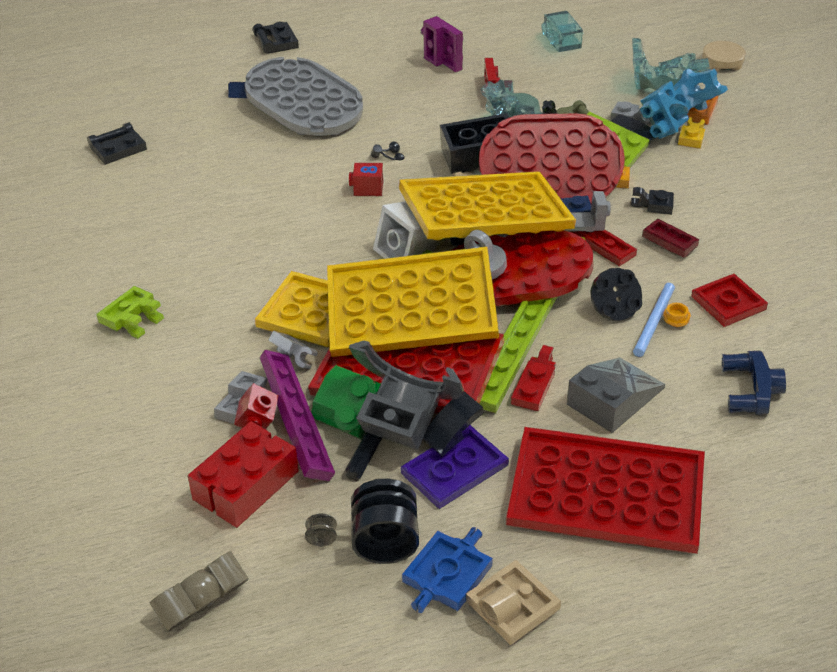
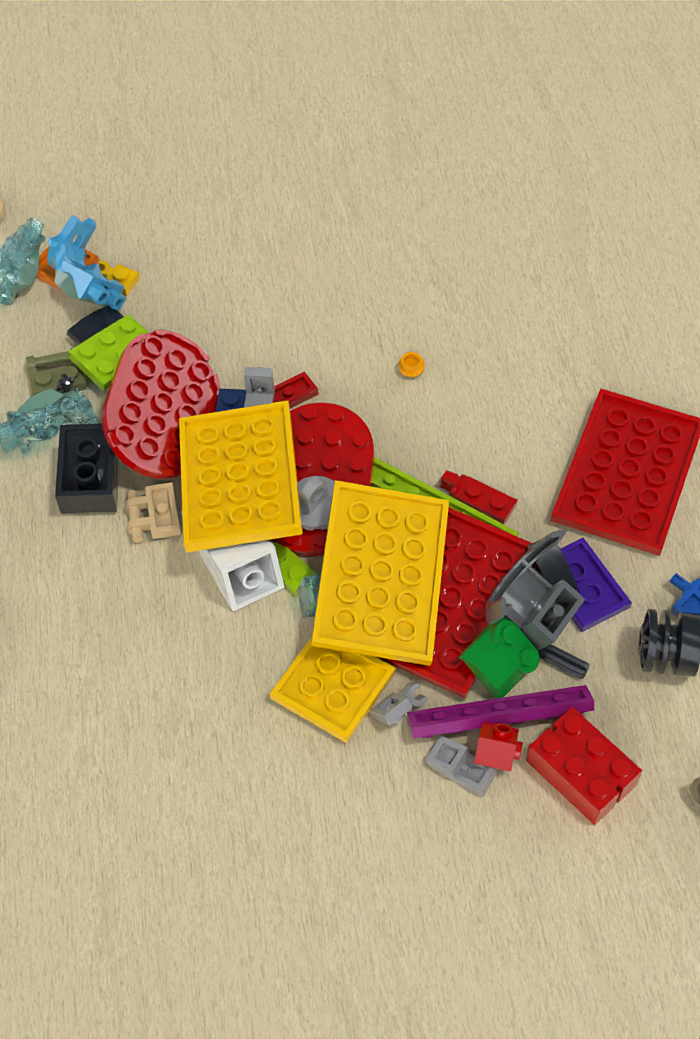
camera: 80 degrees left, 15 degrees up
lime plate [96,286,164,339] -> none
clear smoke wheel [305,513,337,547] -> none
red brick [349,162,384,196] -> none
black piece [371,141,405,161] -> none
dark grey slope [567,358,665,433] -> none
black plate [590,268,643,321] -> none
light grey plate [611,101,650,124] -> none
black plate [631,187,674,215] -> none
light blue bar [633,283,675,357] -> none
dark red plate [642,218,699,258] -> none
red tile [691,273,768,327] -> none
dark blue connector [721,350,786,415] -> none

